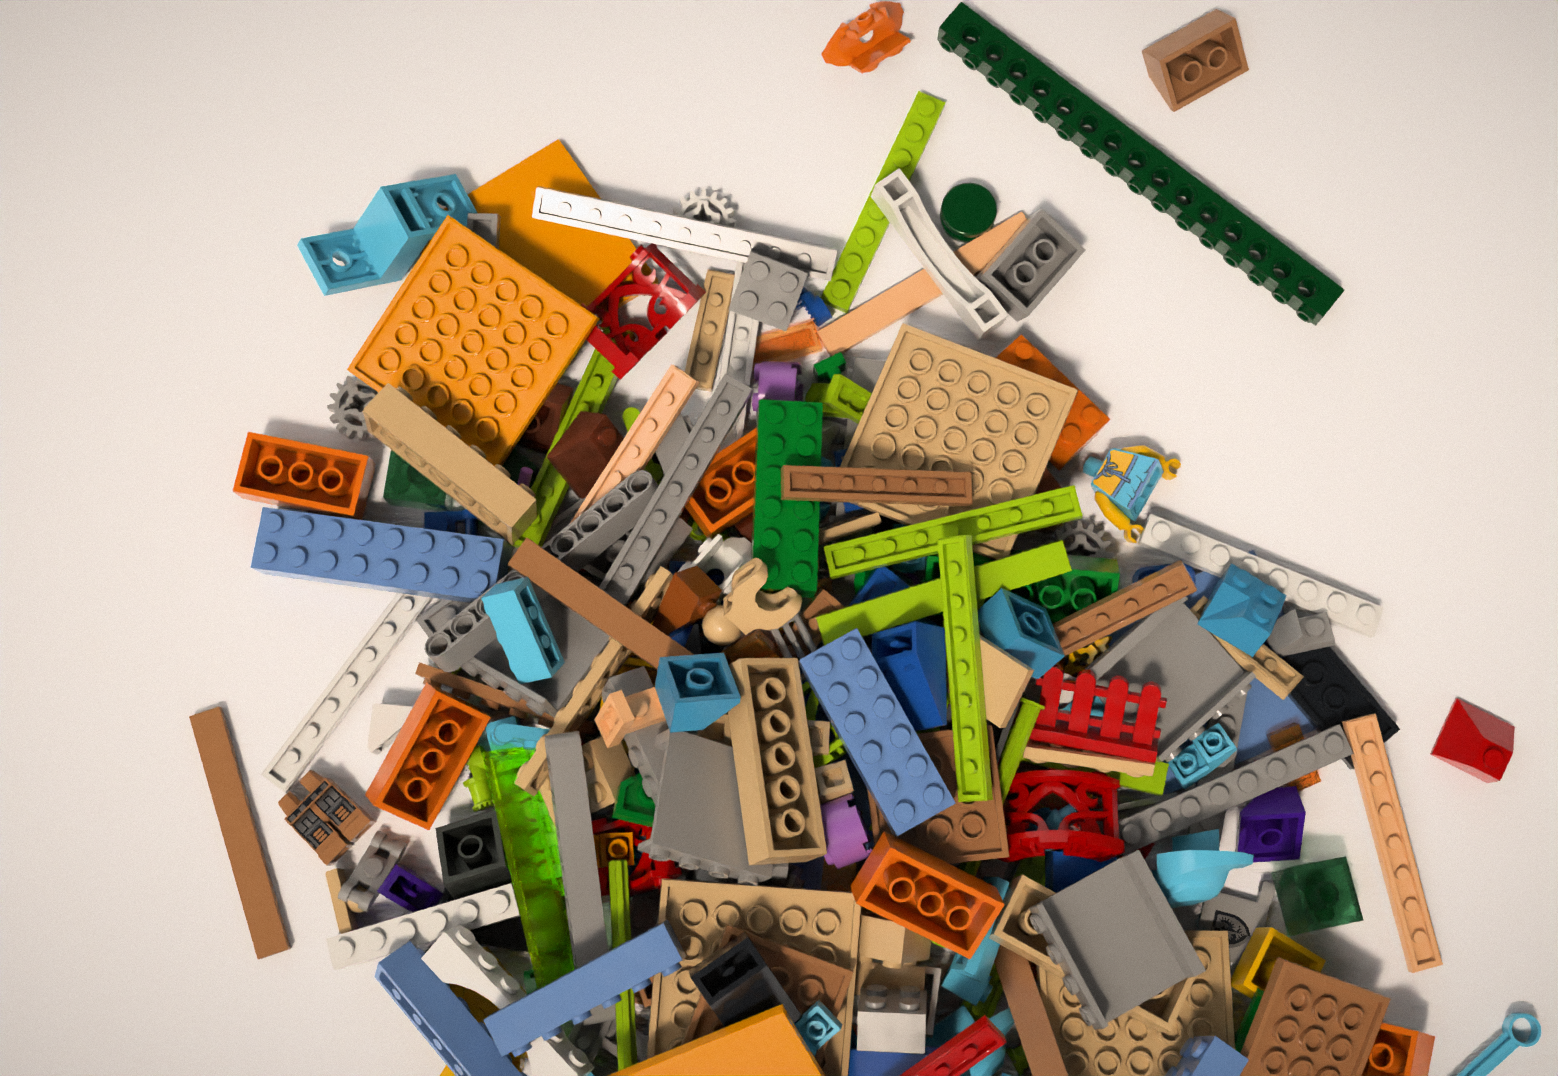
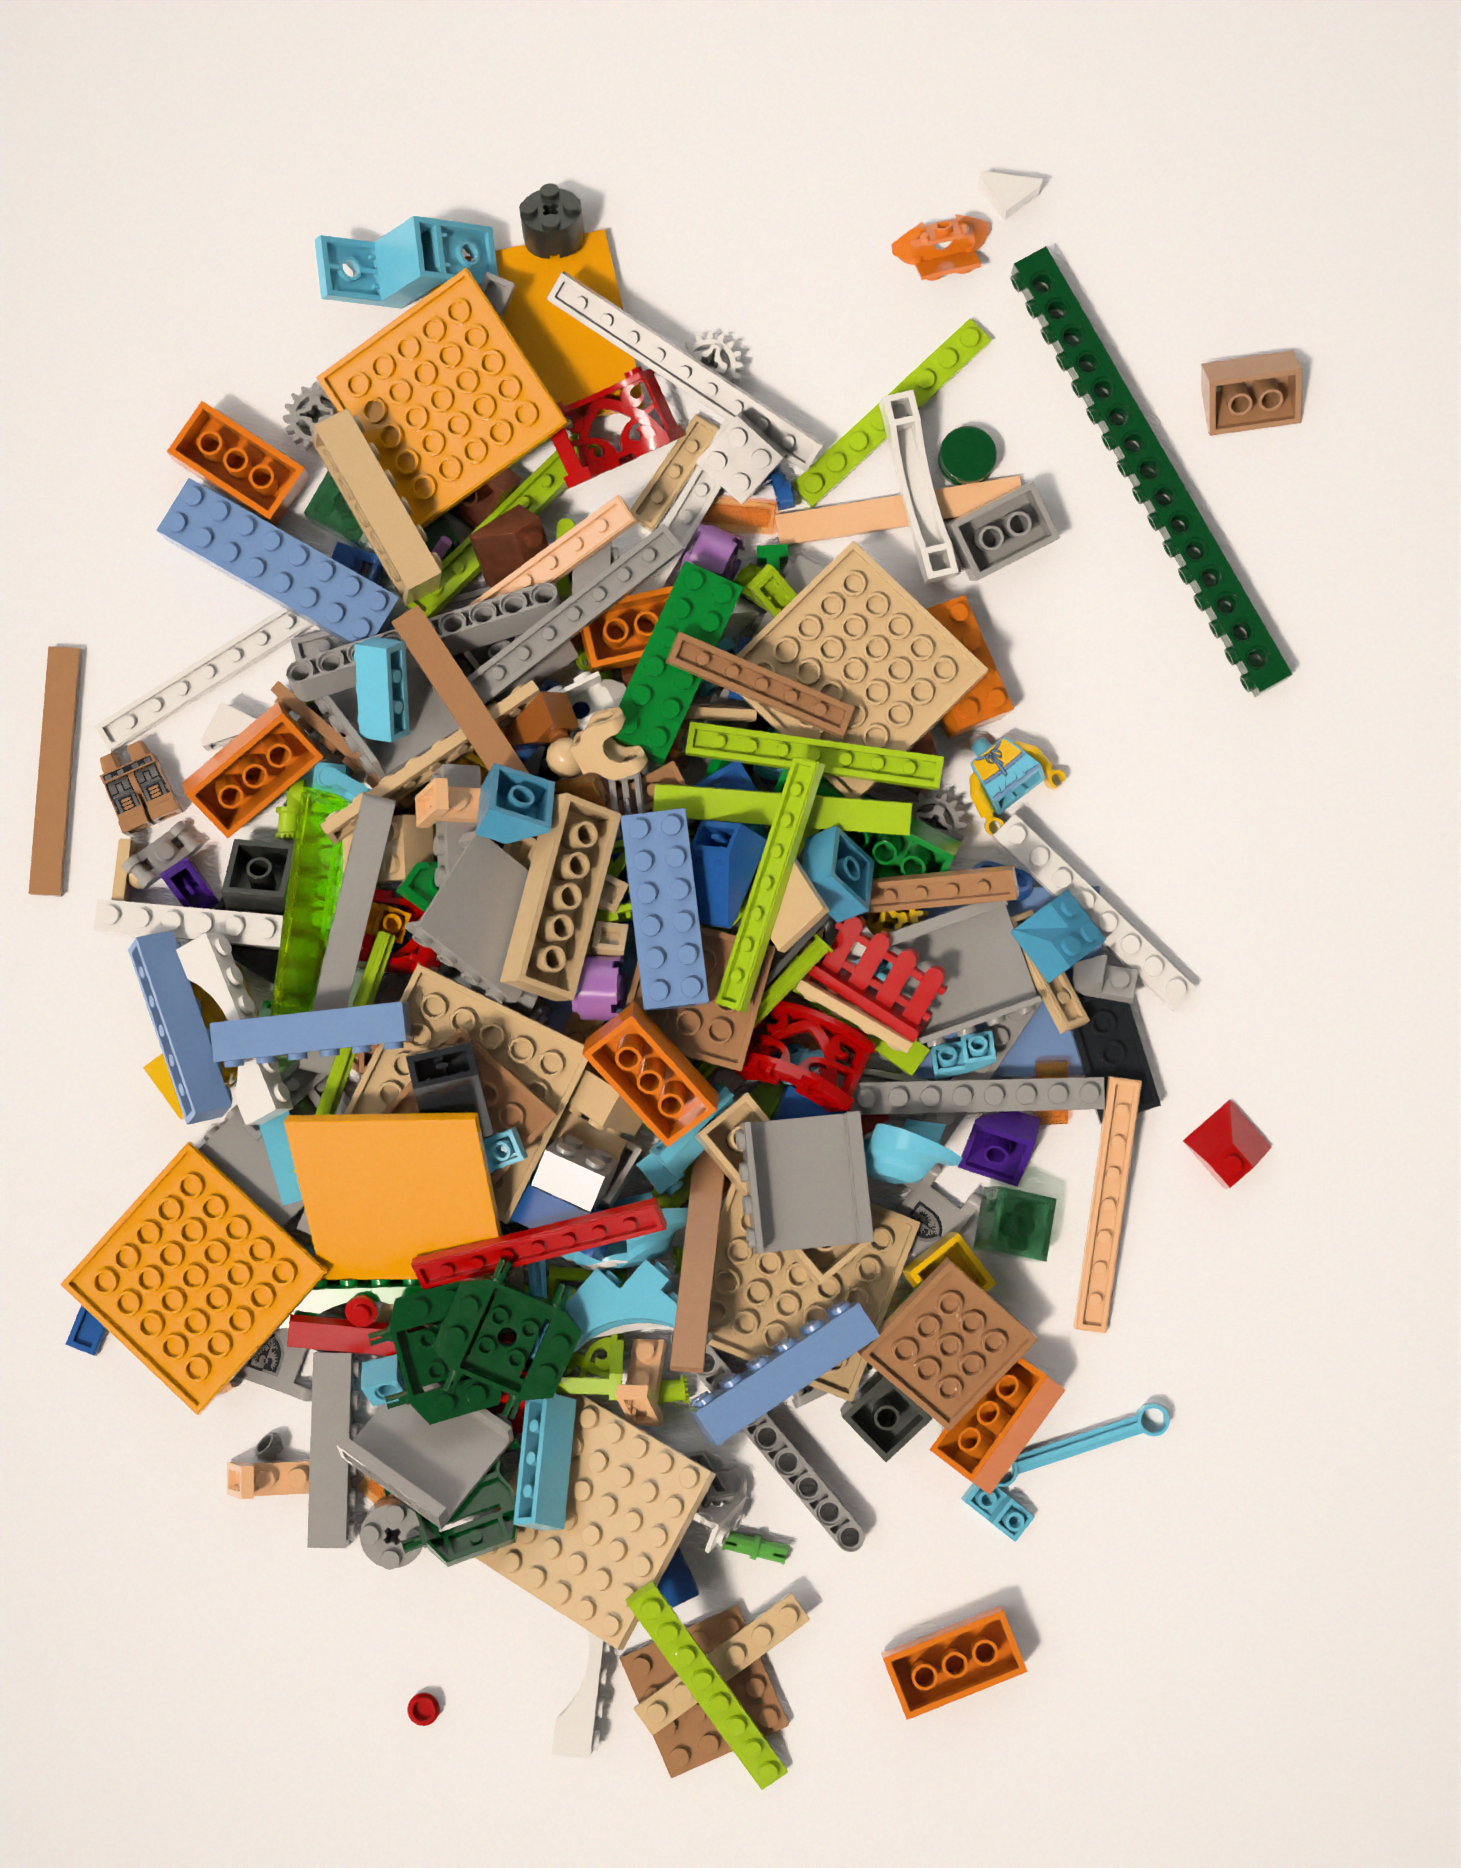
camera: 20 degrees right, 5 degrees up
none -> pearl dark grey brick [519,183,584,259]

